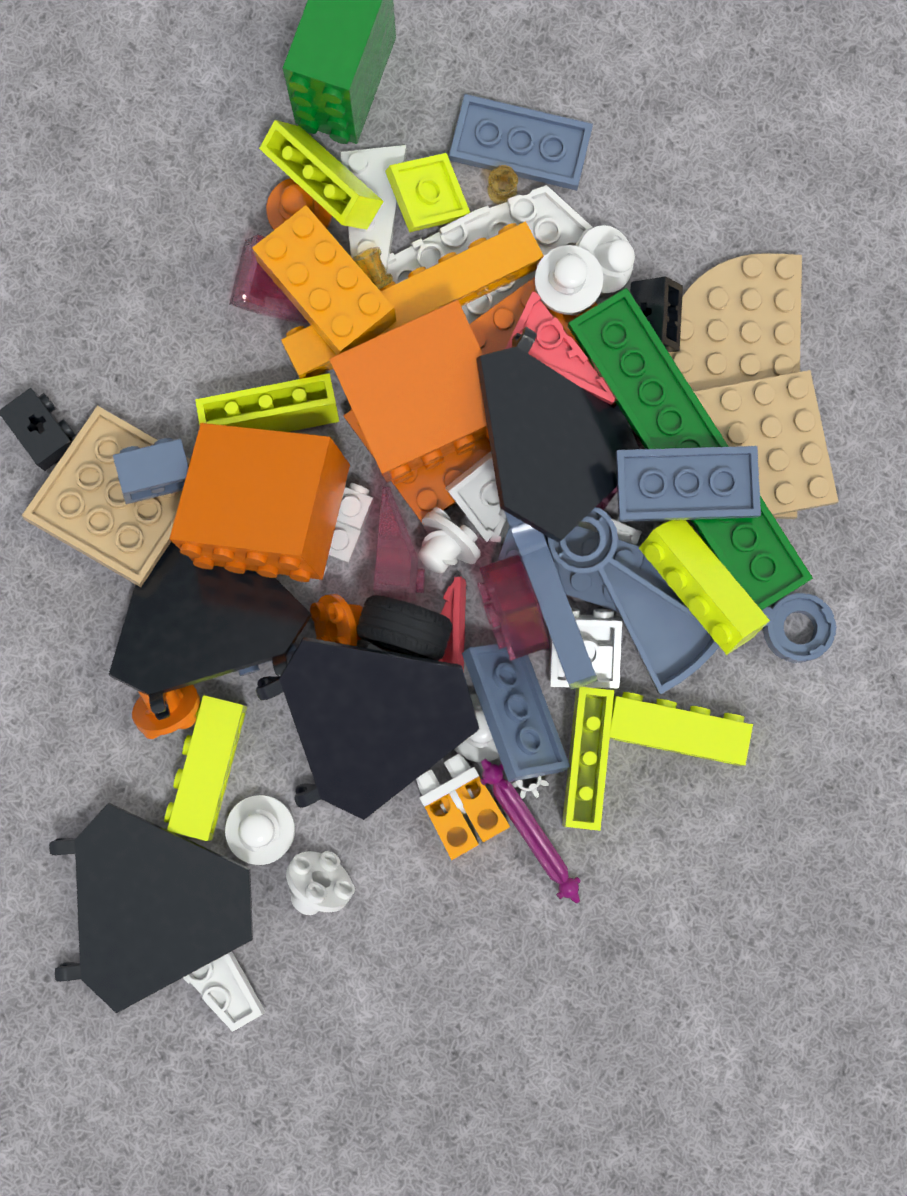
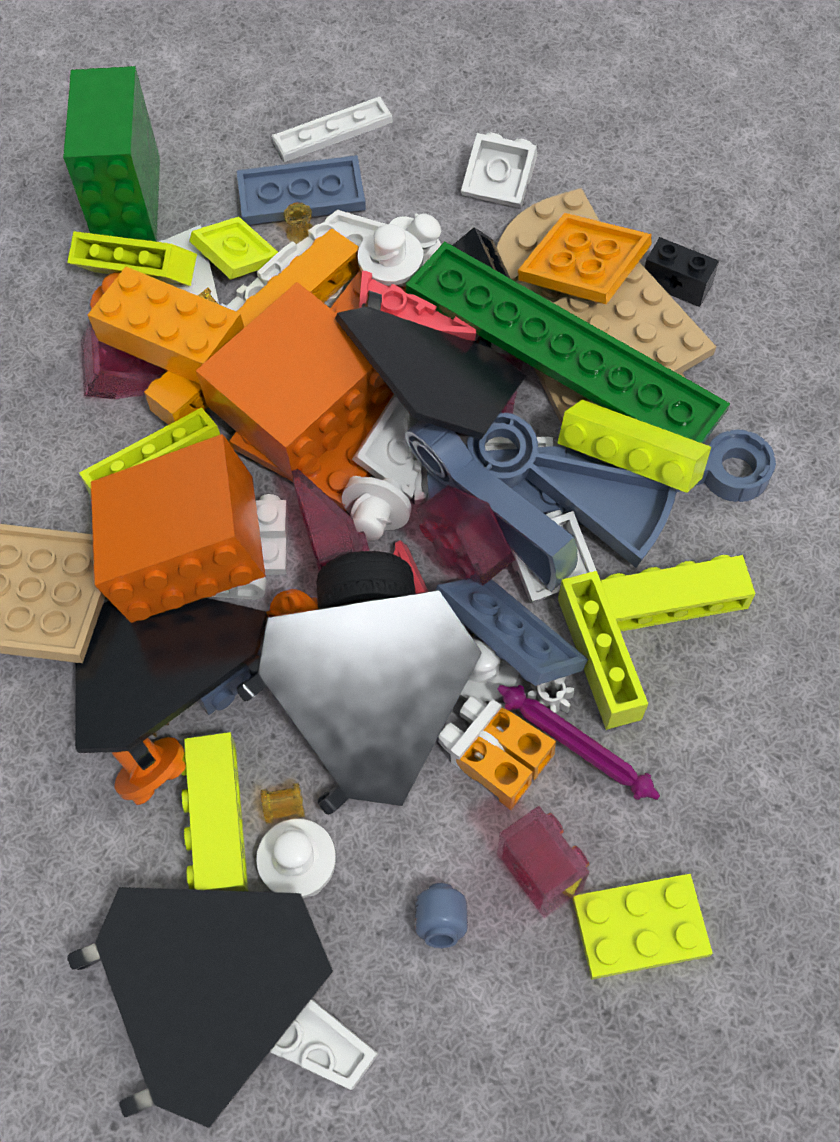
camera: 20 degrees left, 20 degrees down
sand blue brick [113,438,189,504] -> none
white plate [286,851,355,915] -> none
sand blue plate [616,446,761,522] -> none
none -> clear yellow bush [260,782,305,824]
none -> white tile [272,96,393,162]
none -> sand blue head [415,883,468,948]
none -> white plate [461,132,537,208]
none -> clear pink brick [497,806,590,919]
none -> light orange plate [518,213,651,305]
none -> neon yellow plate [572,873,713,980]
none -> black brick [644,237,719,307]

